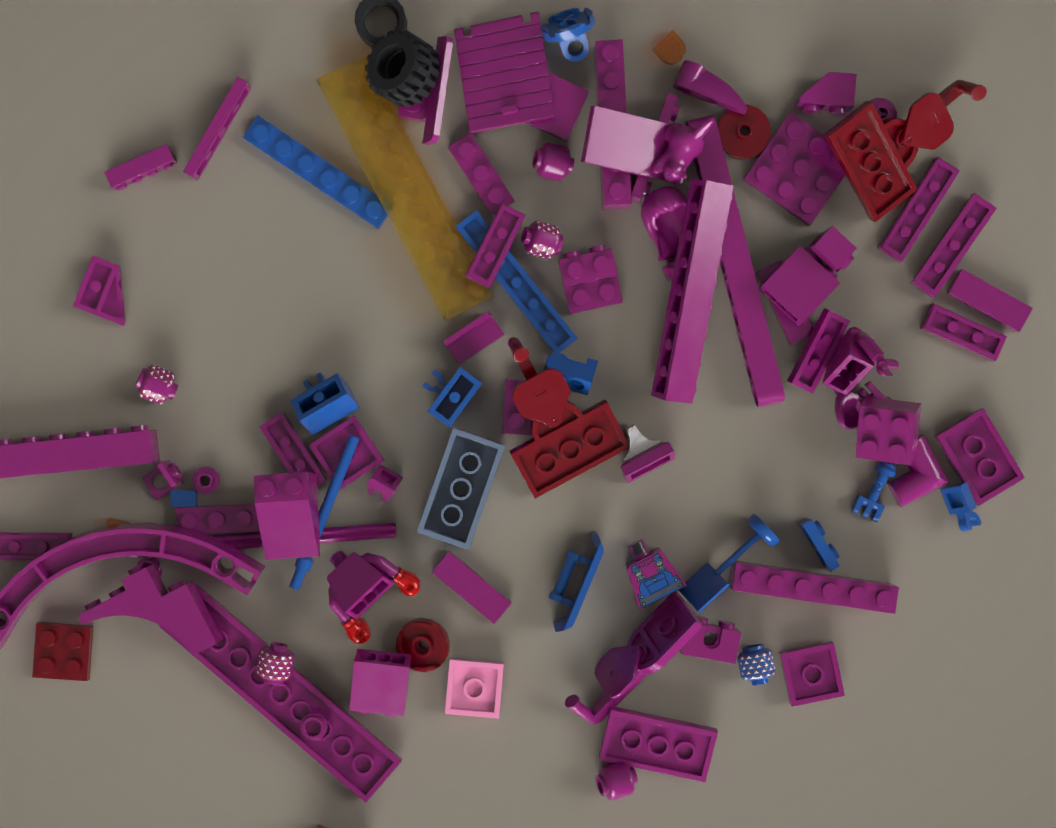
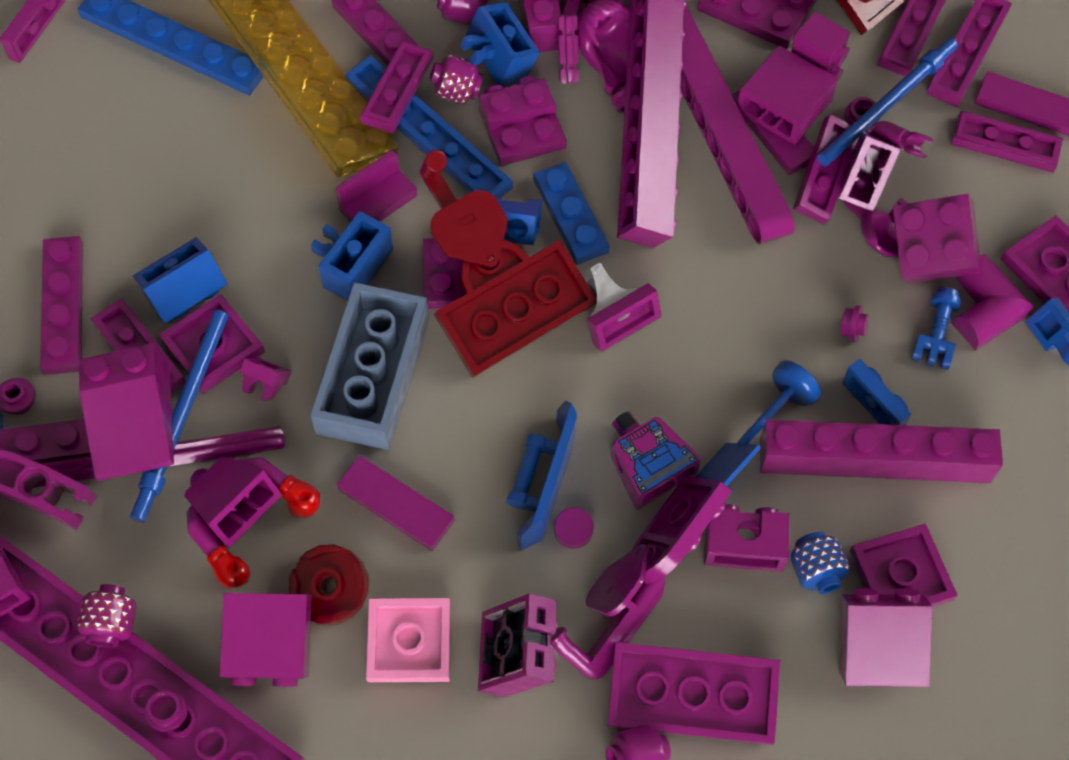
camera: 10 degrees left, 25 degrees down
none -> magenta plate [40,236,83,375]
none -> blue brick [460,2,540,86]
none -> piece [478,593,557,697]
none -> blue plate [533,162,610,265]
none -> magenta tile [554,508,594,549]
none -> magenta axle [557,15,579,84]
none -> blue bar [817,38,958,166]
none -> brick [839,588,933,687]
none -> magenta plate [841,305,869,342]
none -> magenta plate [845,97,879,131]

